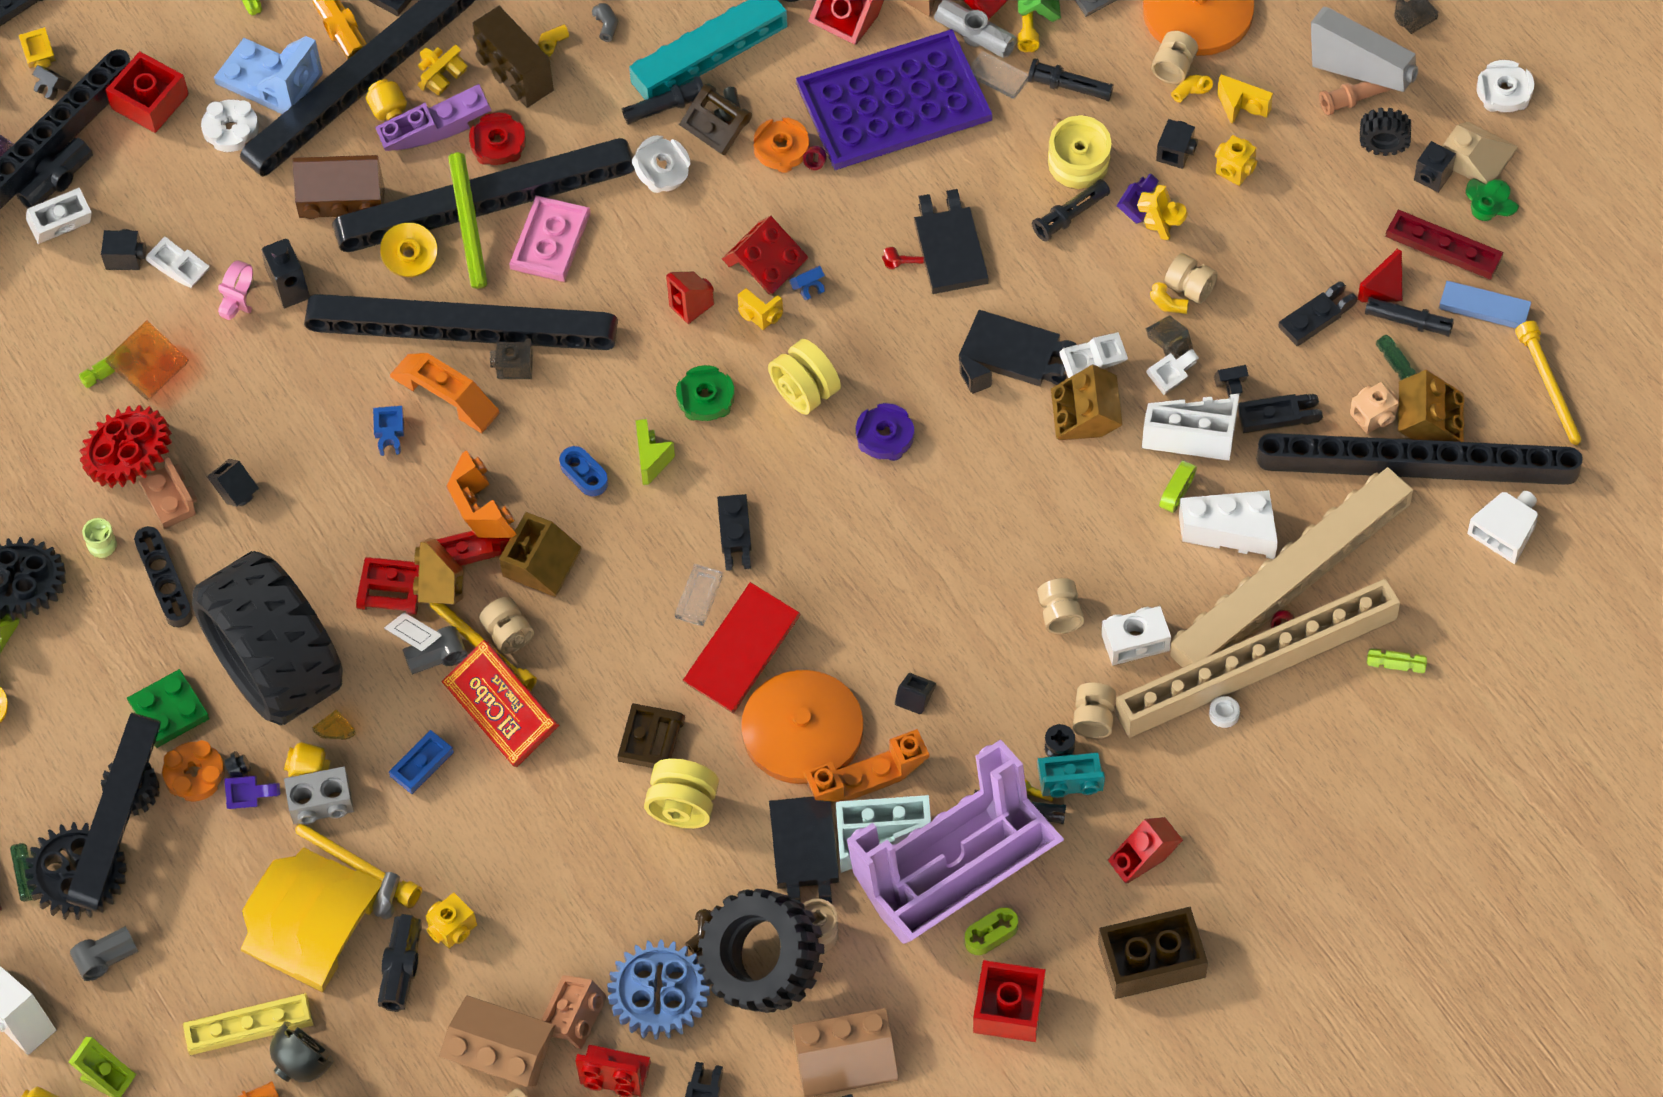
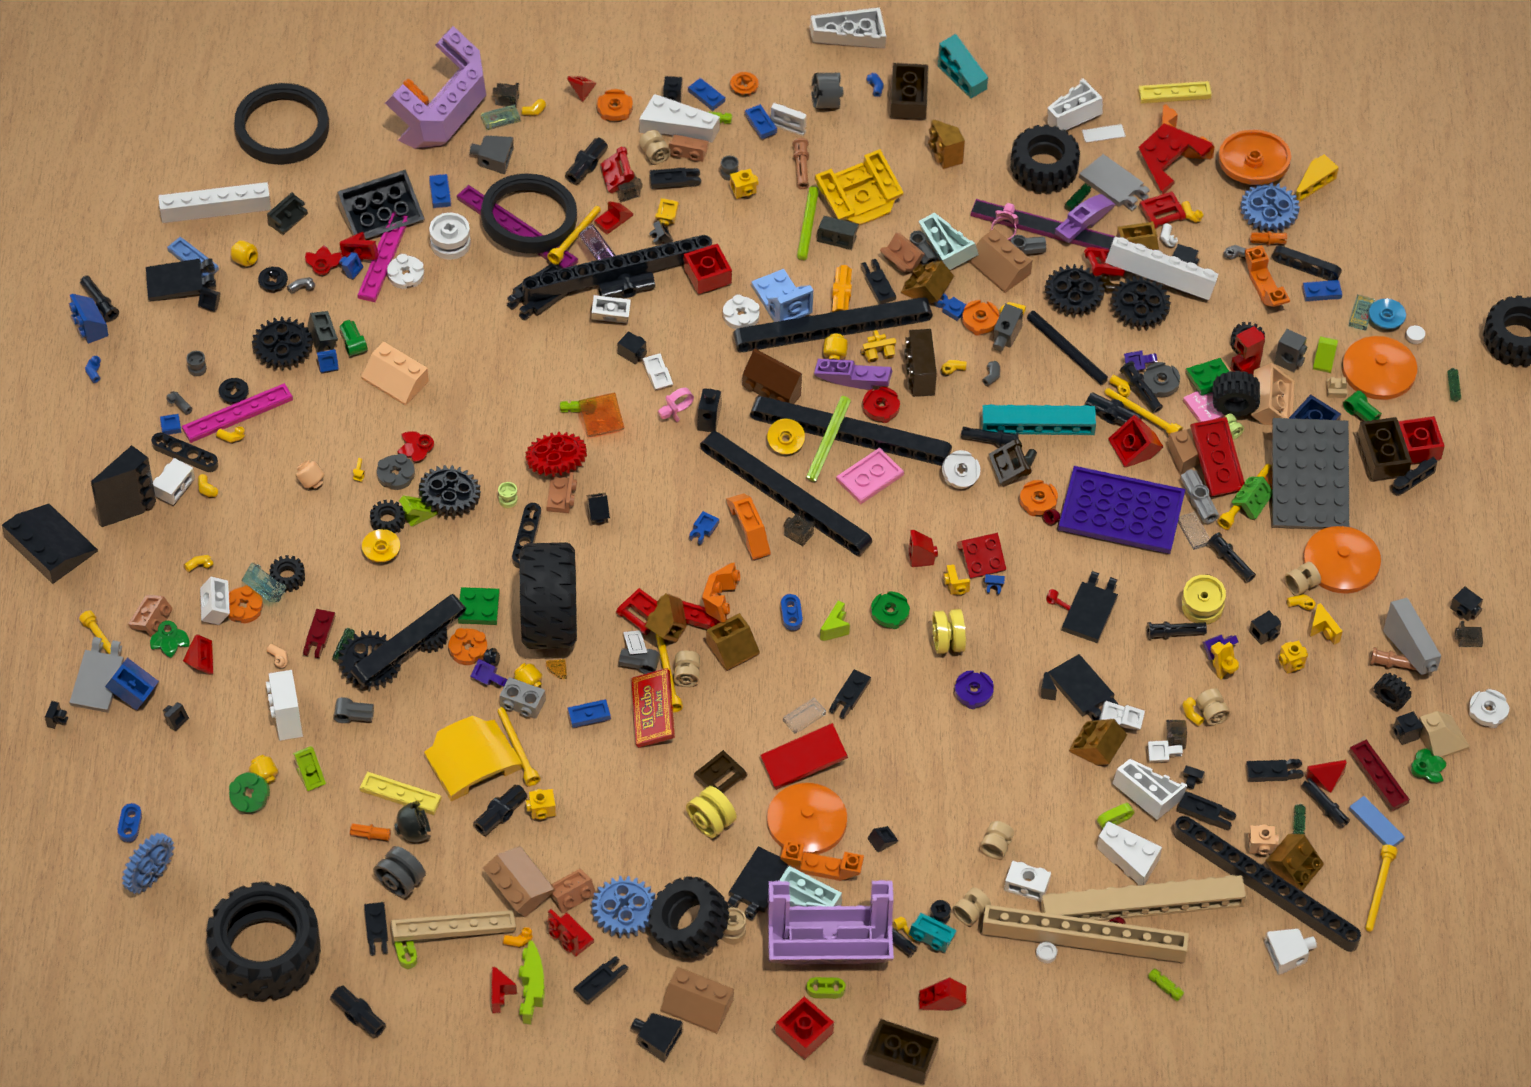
camera: 30 degrees right, 5 degrees down
flat silver arm [372,872,400,919] -> none

